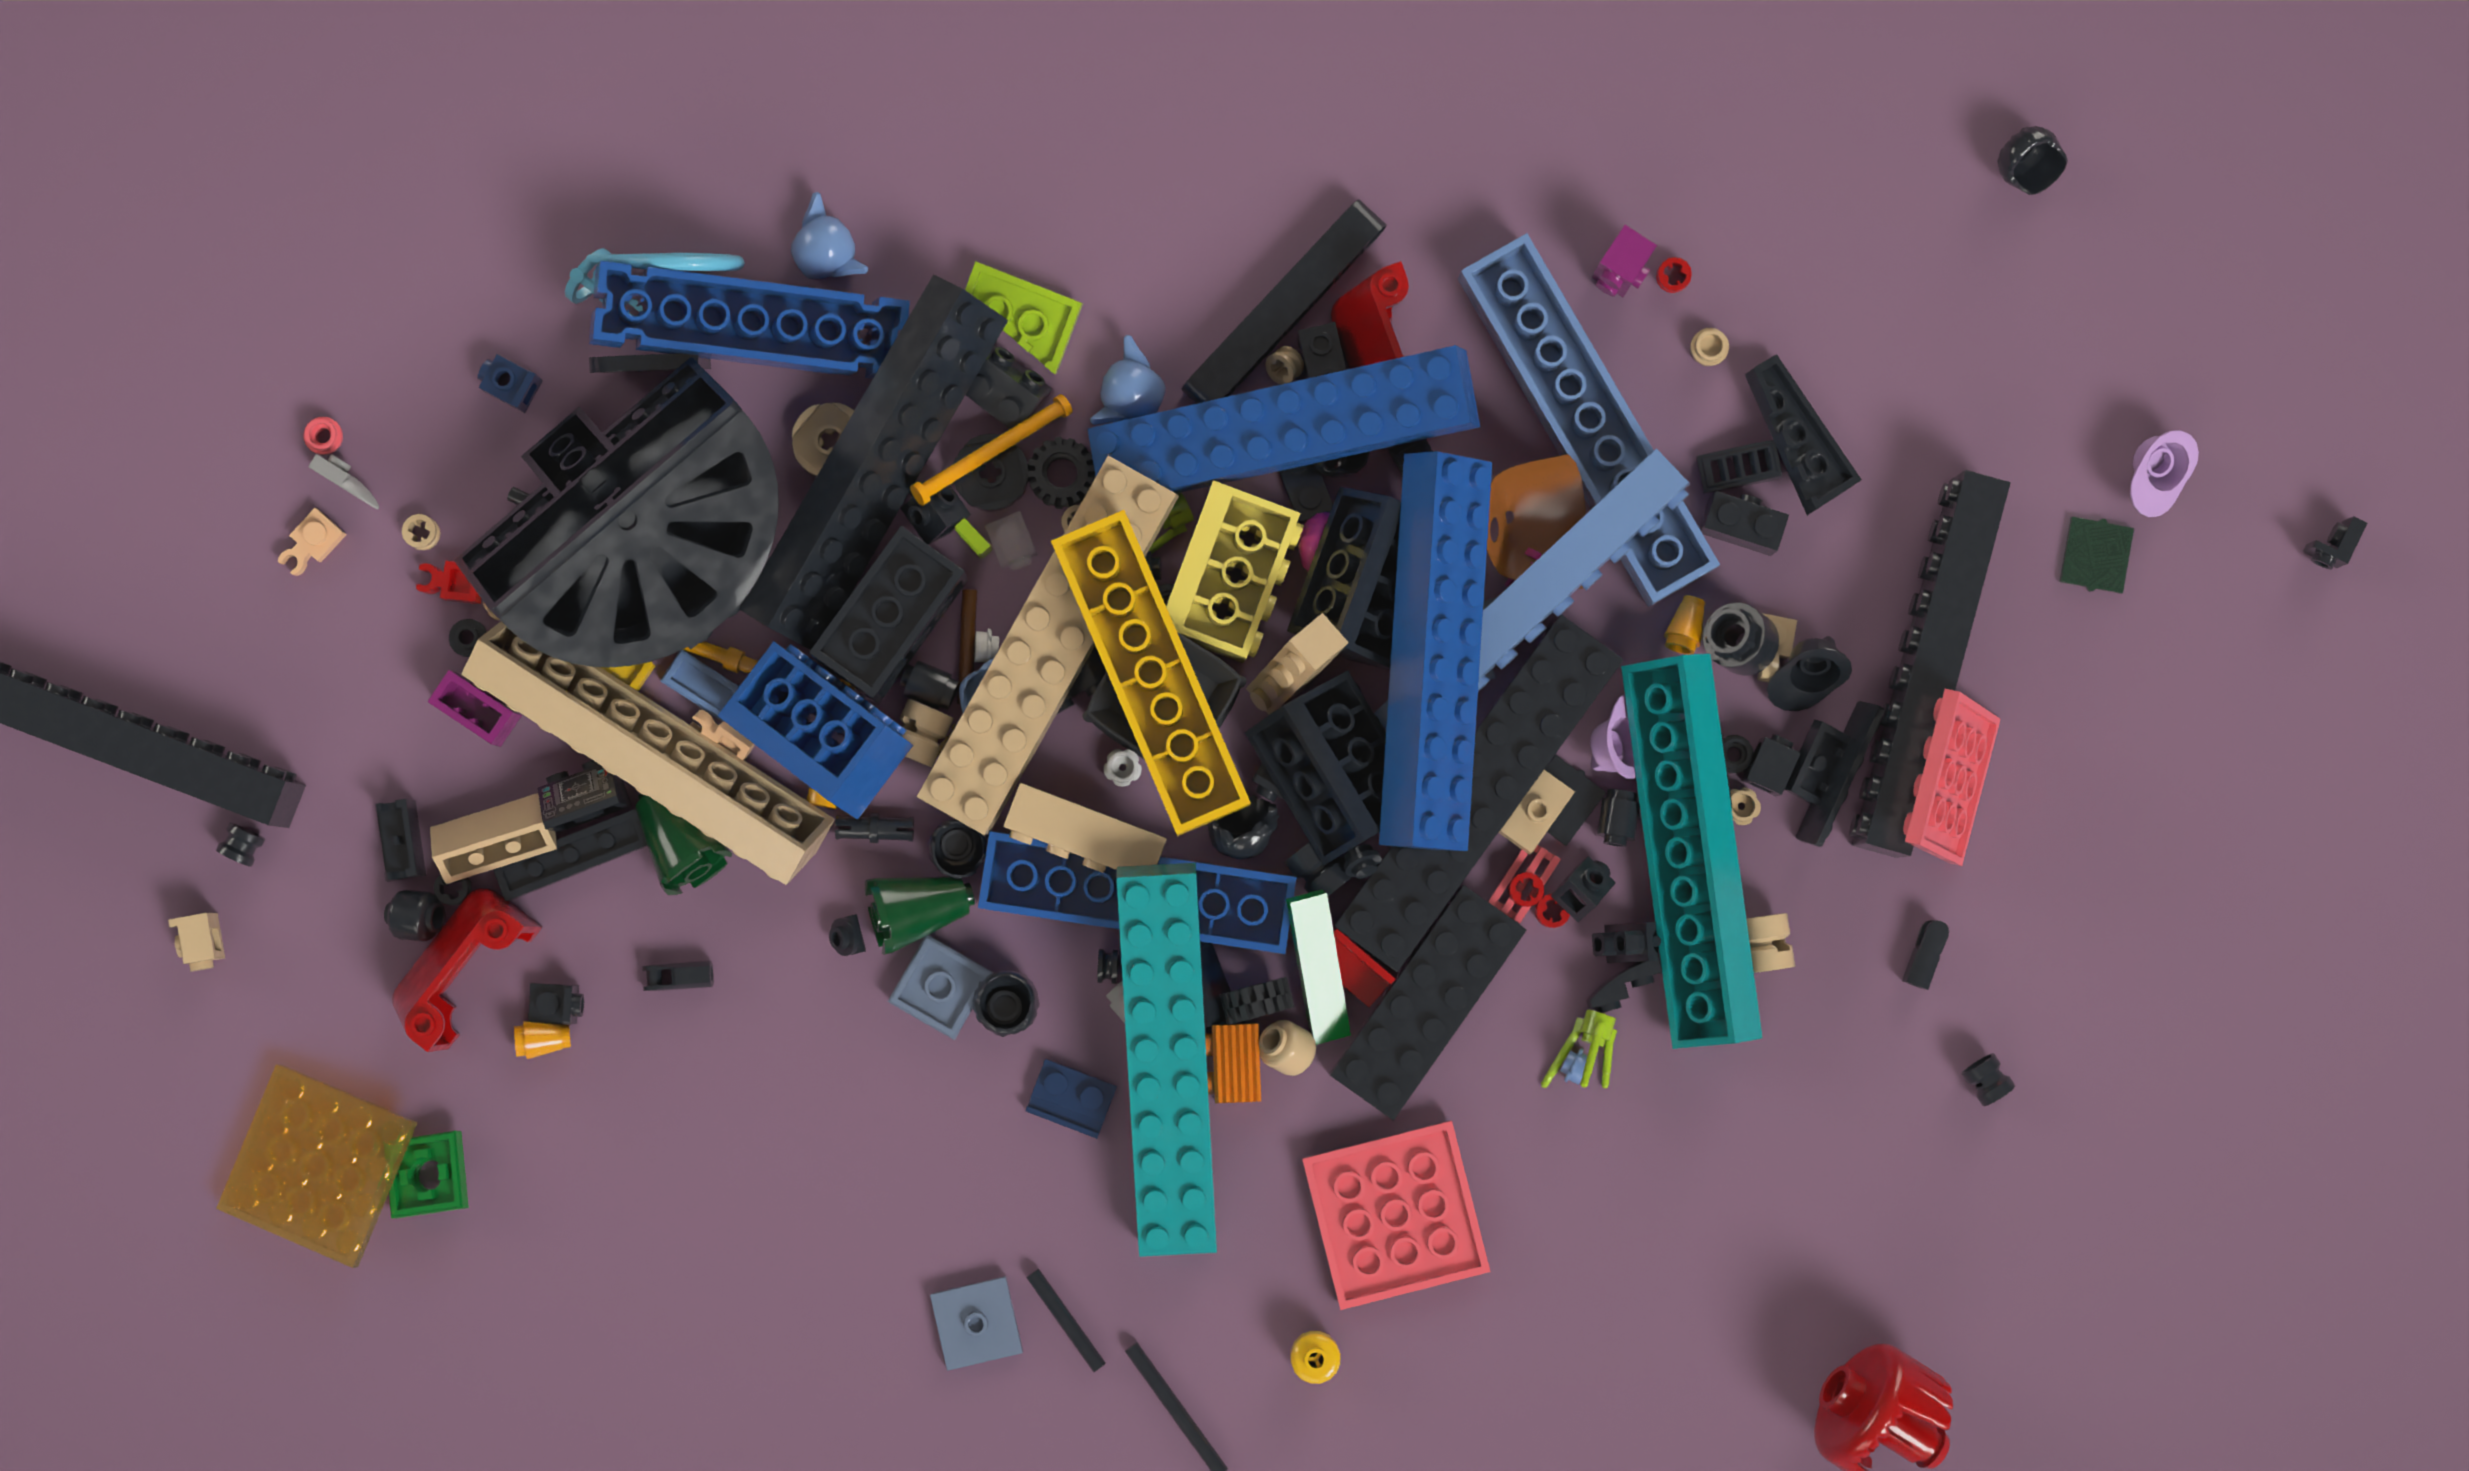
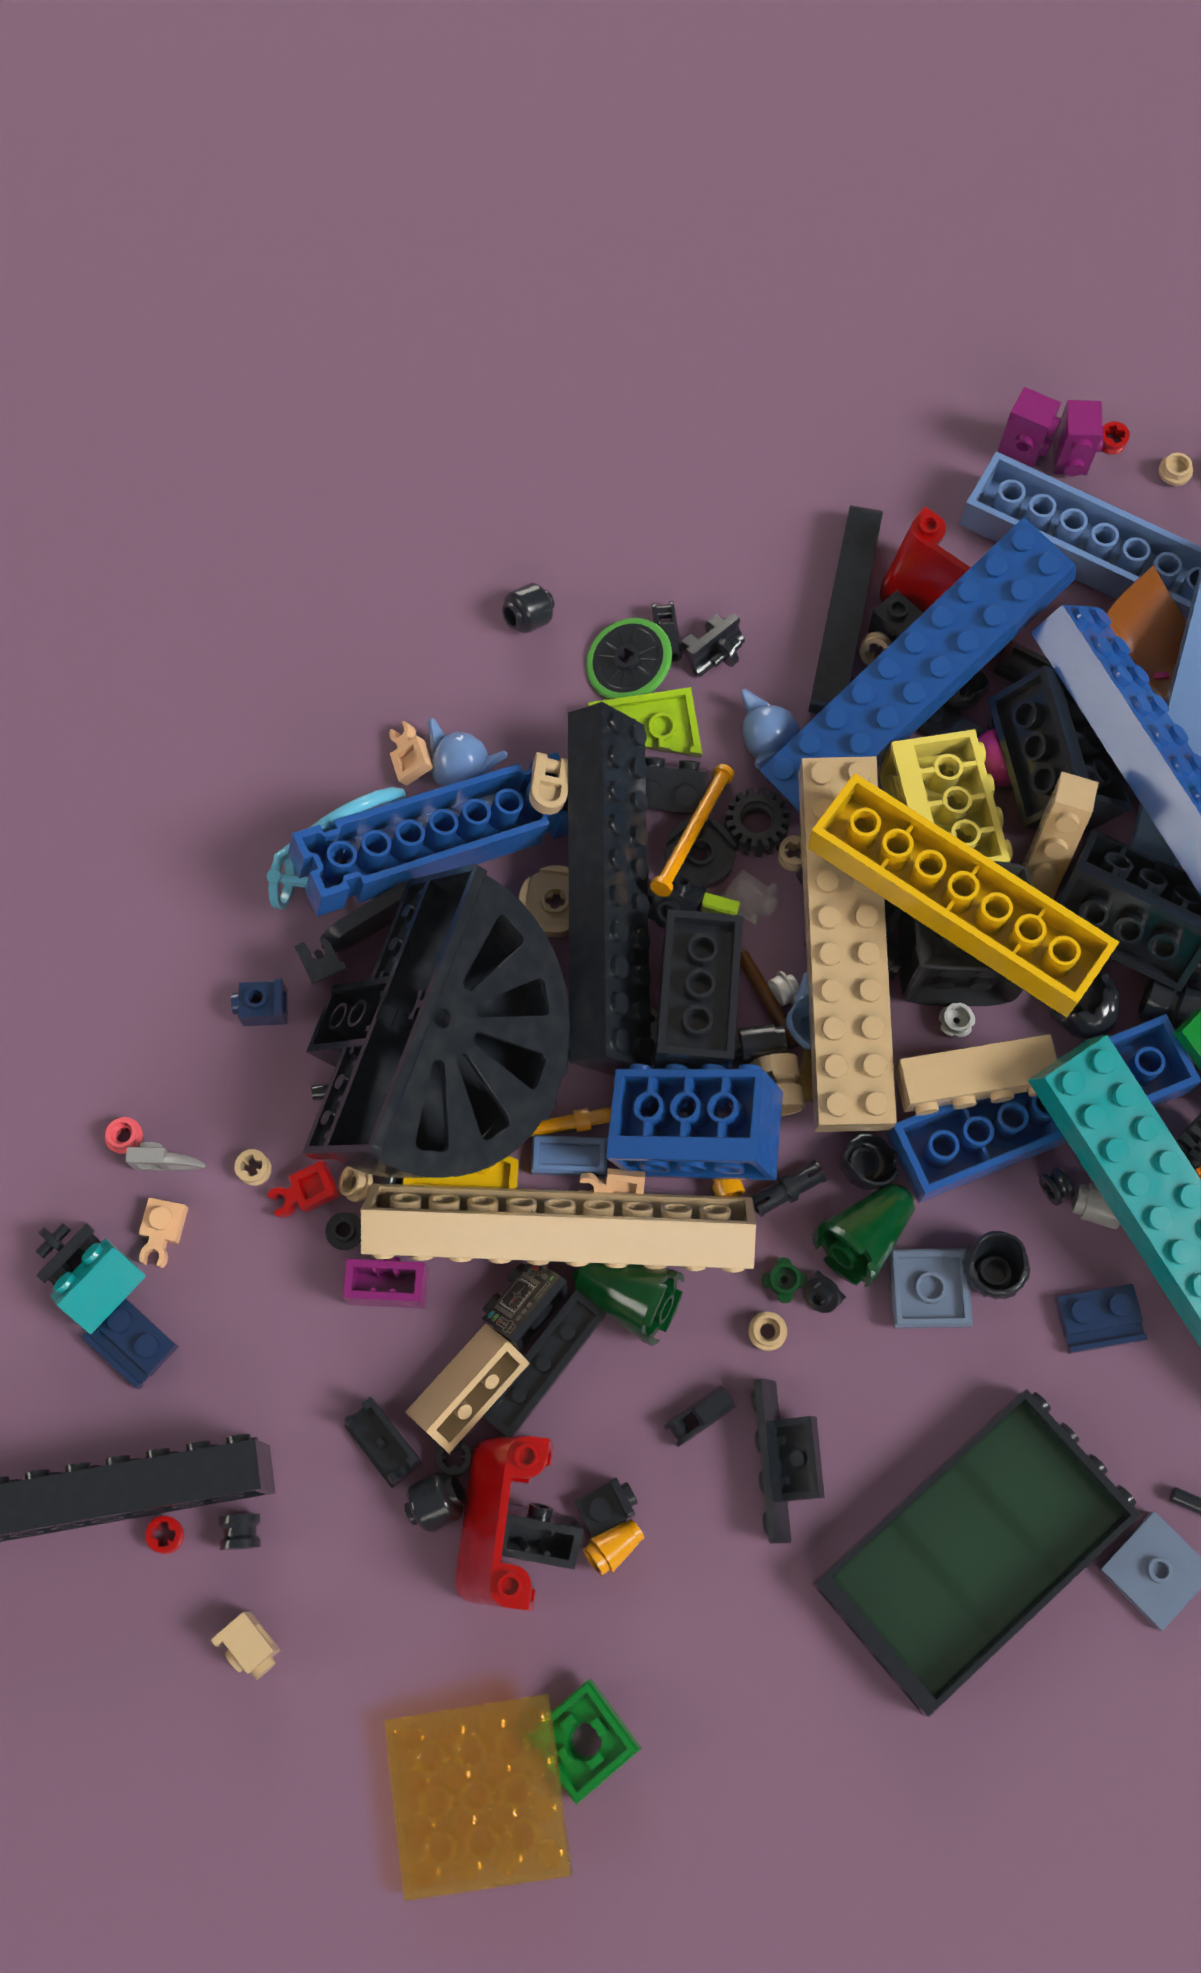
camera: 25 degrees left, 15 degrees down
none -> black hips [35,1222,101,1285]
none -> teal brick [50,1238,146,1335]
none -> dark blue plate [81,1298,179,1390]
none -> red bush [145,1516,184,1554]
none -> black hinge [294,938,346,985]
none -> light nougat plate [389,721,434,786]
none -> black head [502,583,555,633]
none -> black brick [502,1502,584,1570]
none -> tan plate [529,752,568,815]
none -> black wheel [586,618,672,699]
none -> black bar [651,601,683,662]
none -> black hips [681,613,745,678]
none -> tan plate [748,1312,787,1351]
none -> black bracket [751,1379,825,1544]
none -> dark green plate [761,1257,807,1304]
none -> clear green window [812,1389,1141,1717]
none -> magenta brick [997,387,1062,468]

